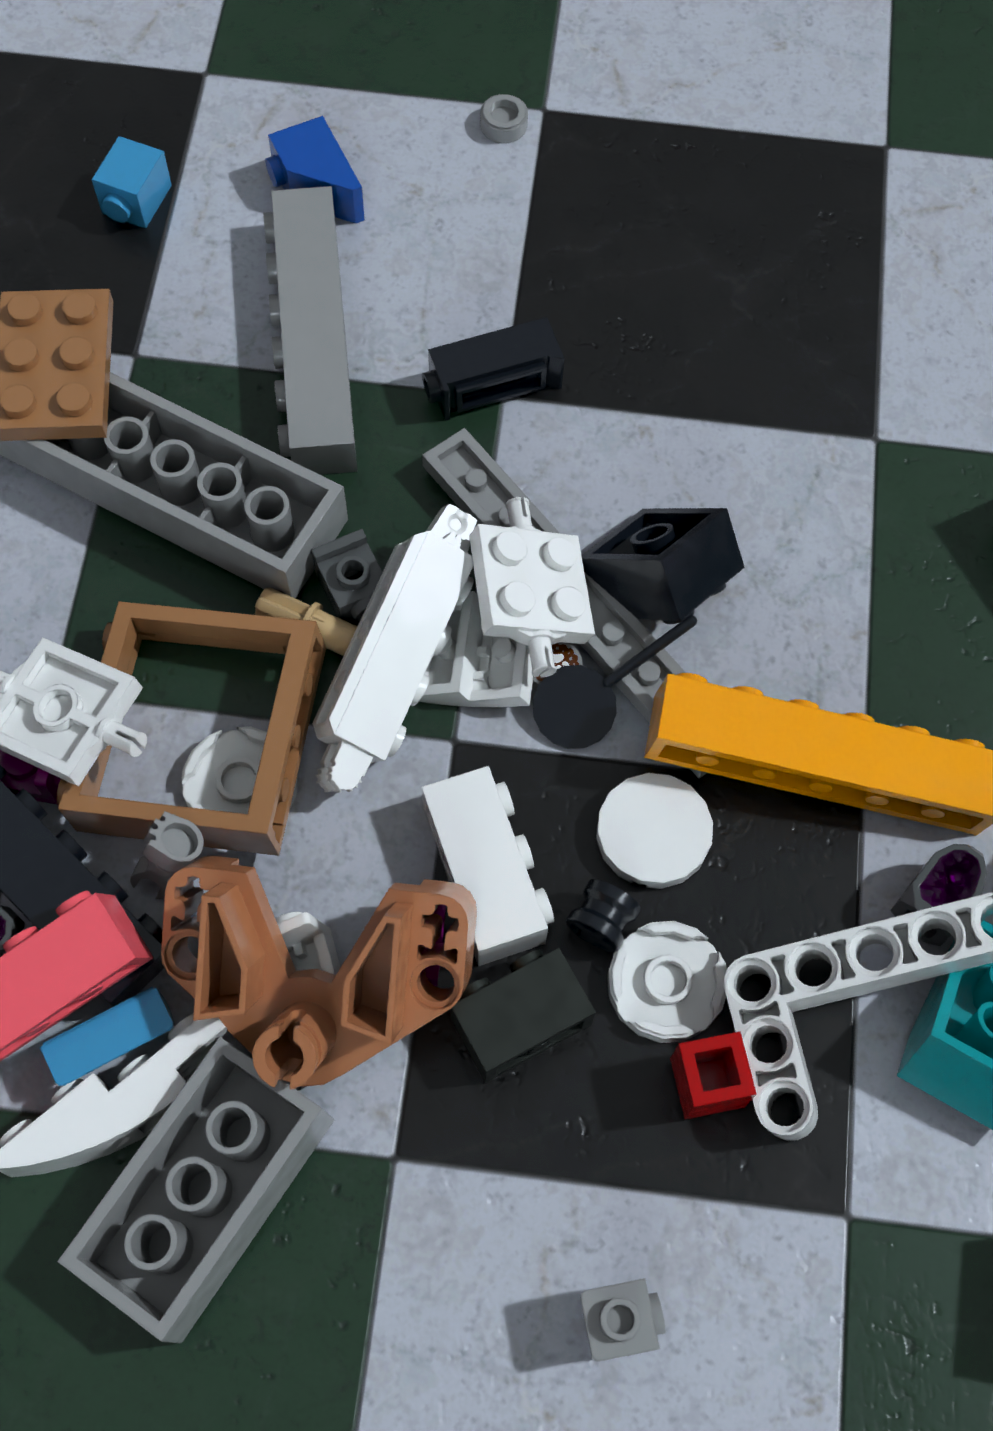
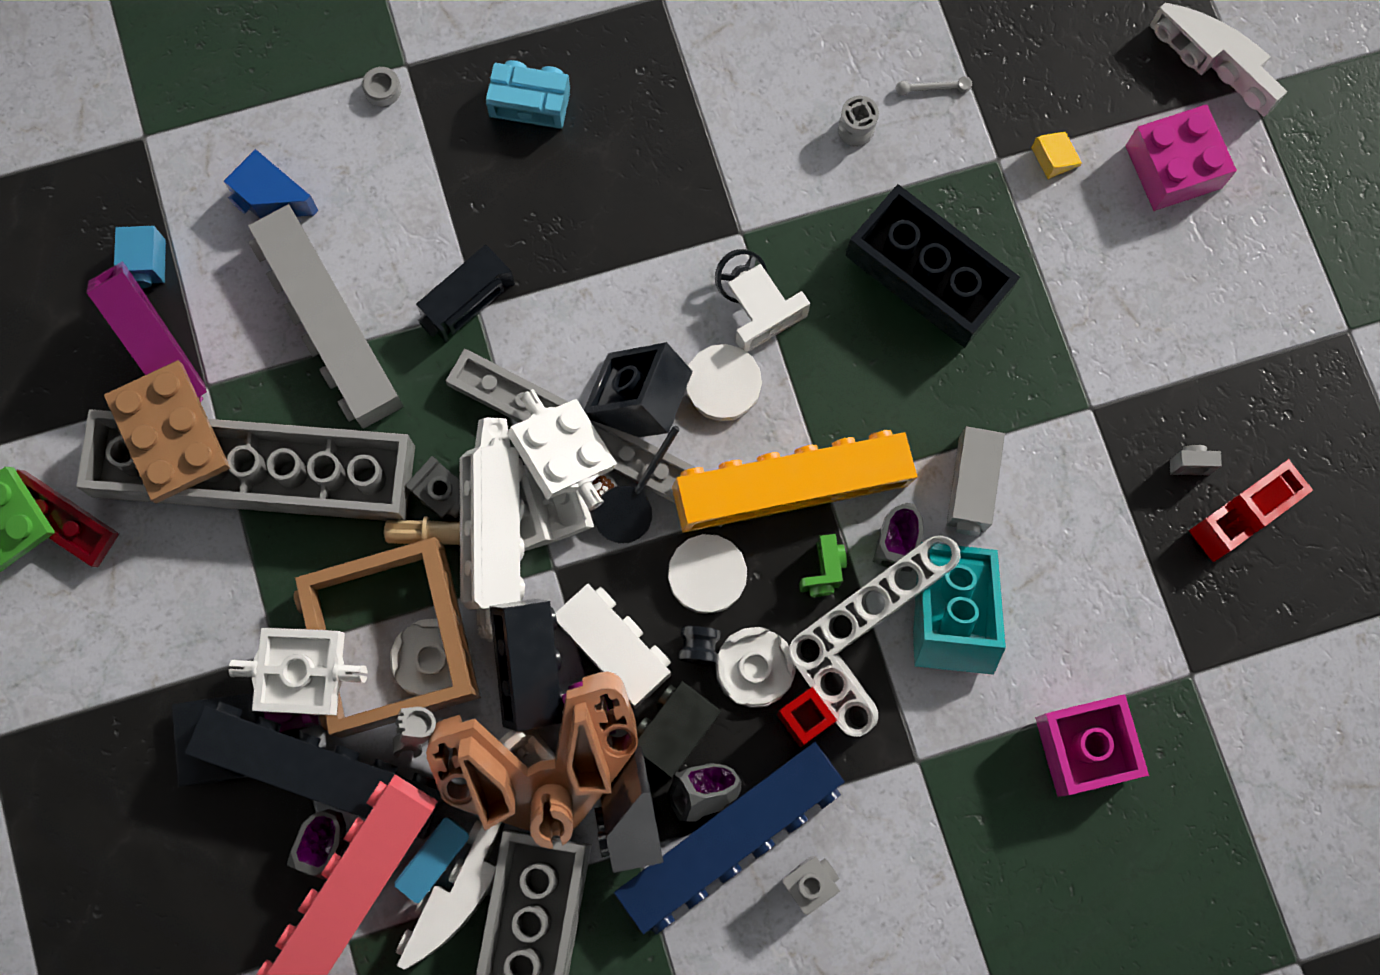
camera: 25 degrees left, 10 degrees up
none -> magenta slope [87,261,207,403]
none -> medium azure brick [486,60,570,129]
none -> black brick [489,599,564,732]
none -> black slope [594,746,664,873]
none -> dark blue brick [614,742,845,935]
none -> dark grey rock [669,763,741,821]
none -> white tile [686,344,762,422]
none -> white piece [715,249,810,352]
none -> bright green bracket [799,534,847,597]

